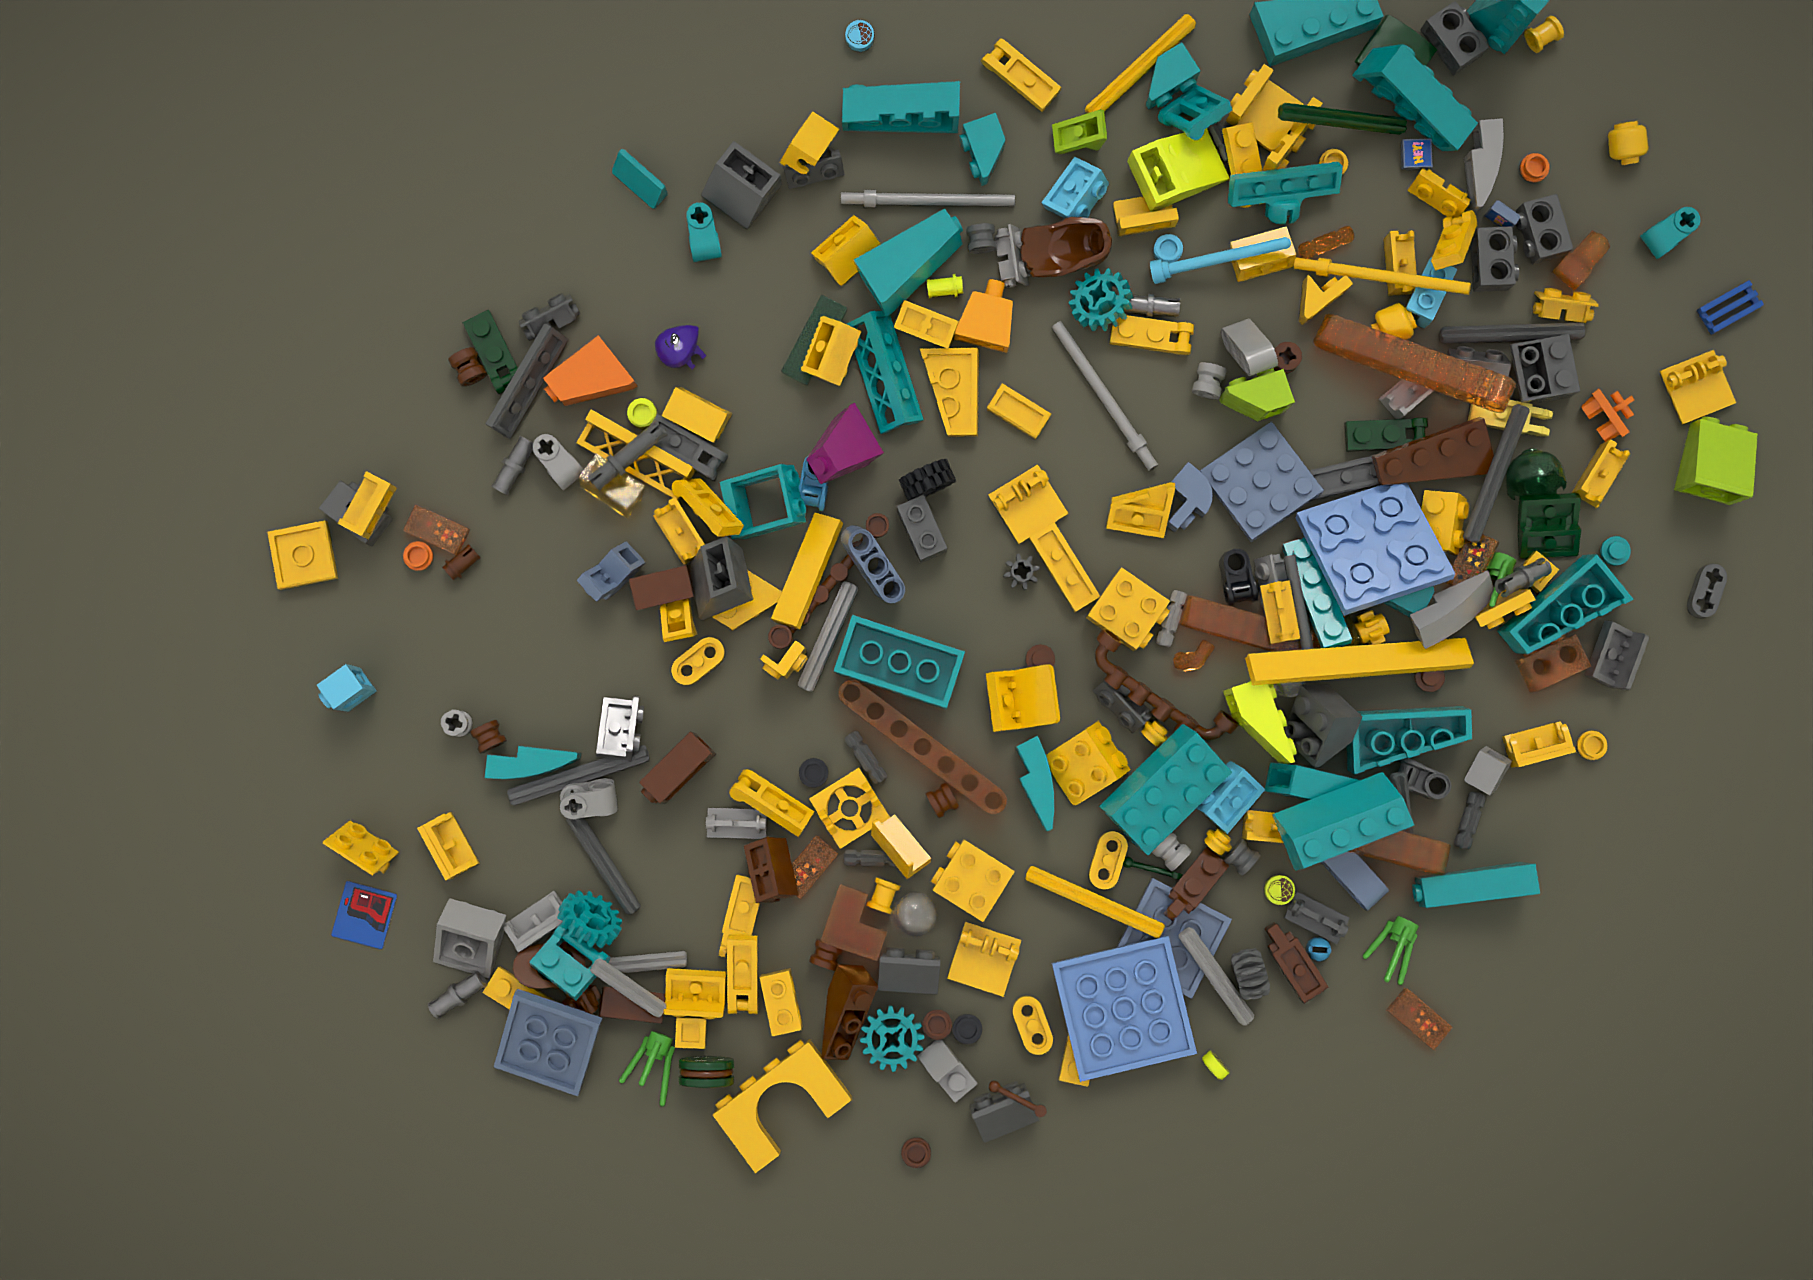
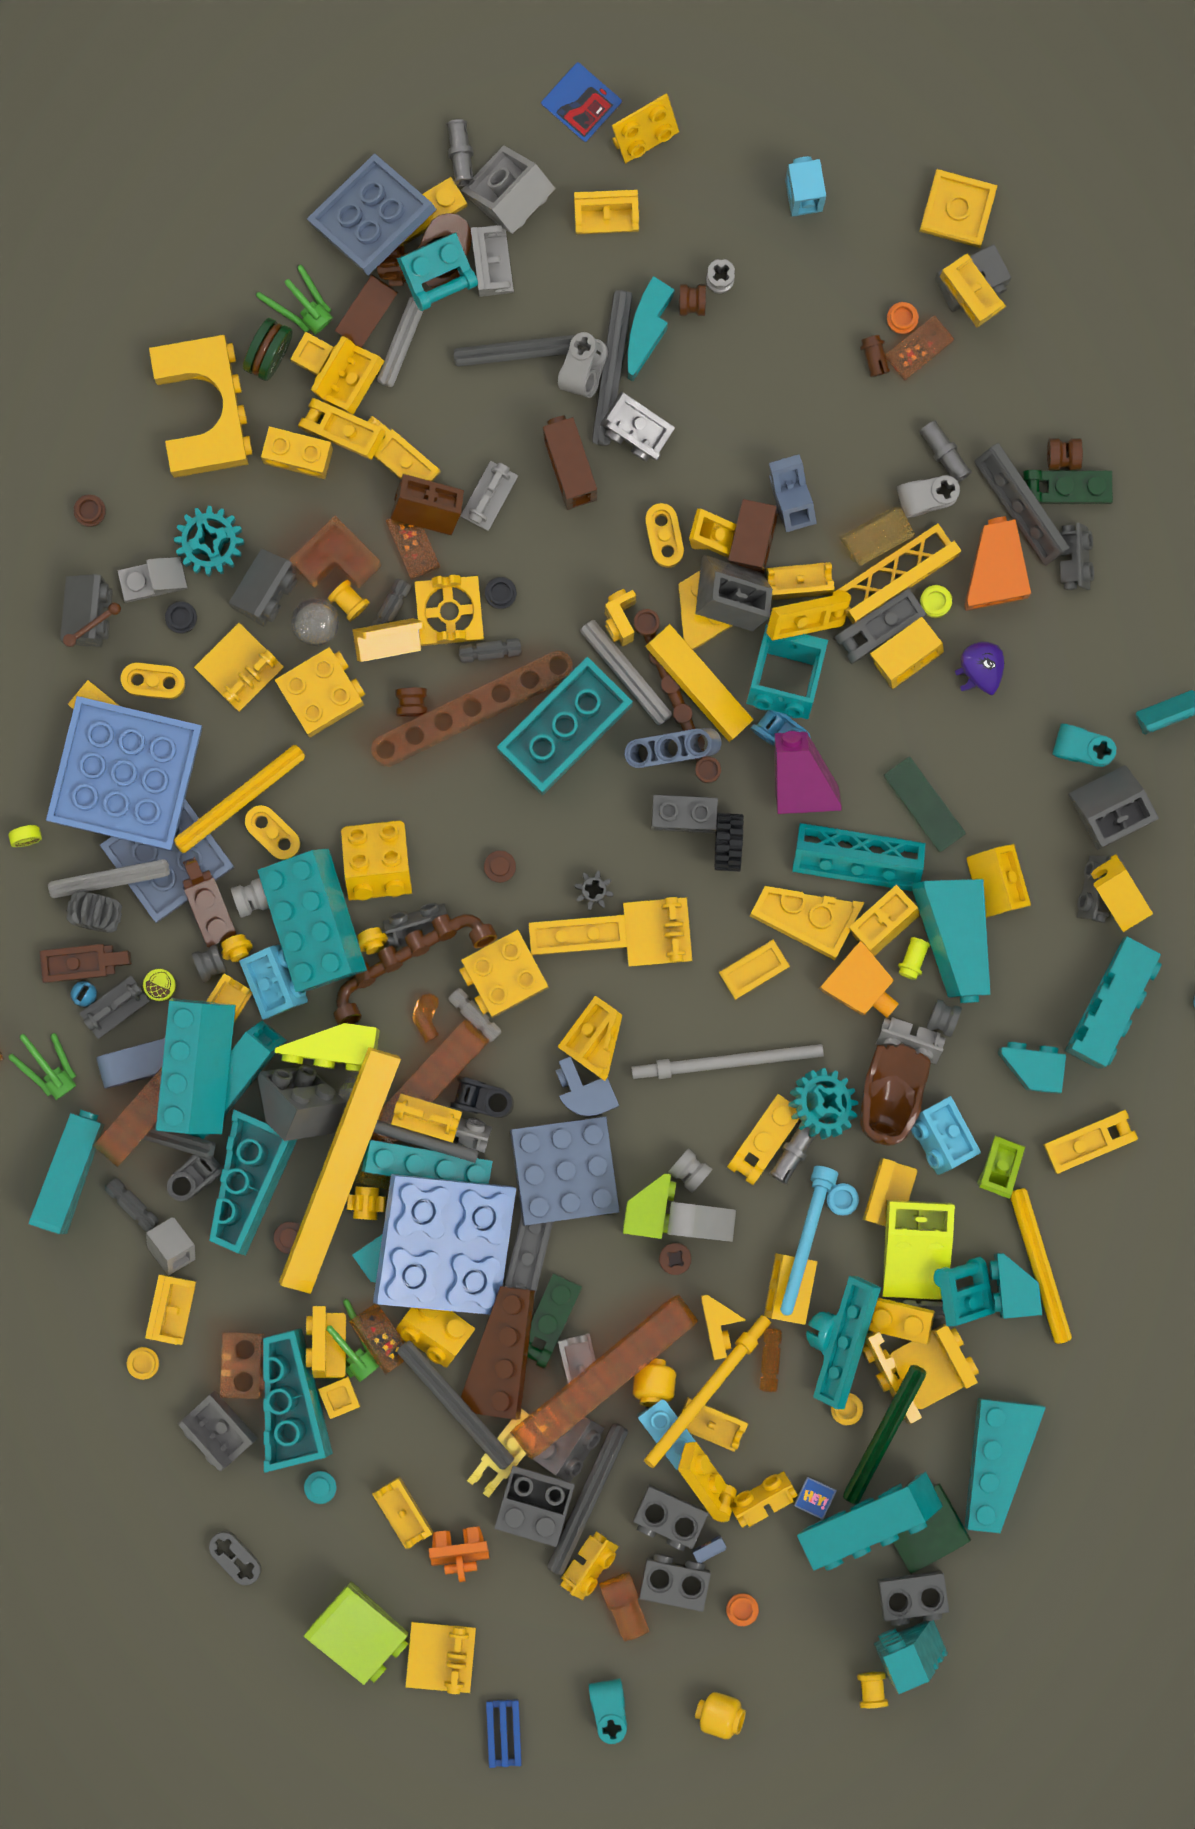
camera: 115 degrees right, 0 degrees up
teal gear [557,890,622,948] -> none
dark grey pin [587,420,668,491] -> none
light grey axle [590,959,667,1017] -> none
yellow plate [729,769,815,837] -> none
yellow brick [801,316,861,386] -> none
reddish brown wheel [809,939,844,971] -> none
reddish brown slope [821,964,878,1060] -> none
light grey bar [841,190,1015,208] -> none
reddish brown plate [922,1010,952,1040] -> none
yellow bracket [986,664,1060,732] -> none
teal slope [1015,736,1054,831] -> none
dark green hinge [1123,857,1183,879] -> none
light grey slope [1410,571,1494,649] -> none
light grey slope [1464,118,1504,214] -> none
flat silver pin [1495,558,1552,597] -> none
clear green cylinder [1506,448,1567,500] -> none
dark green slope [1518,493,1582,558] -> none

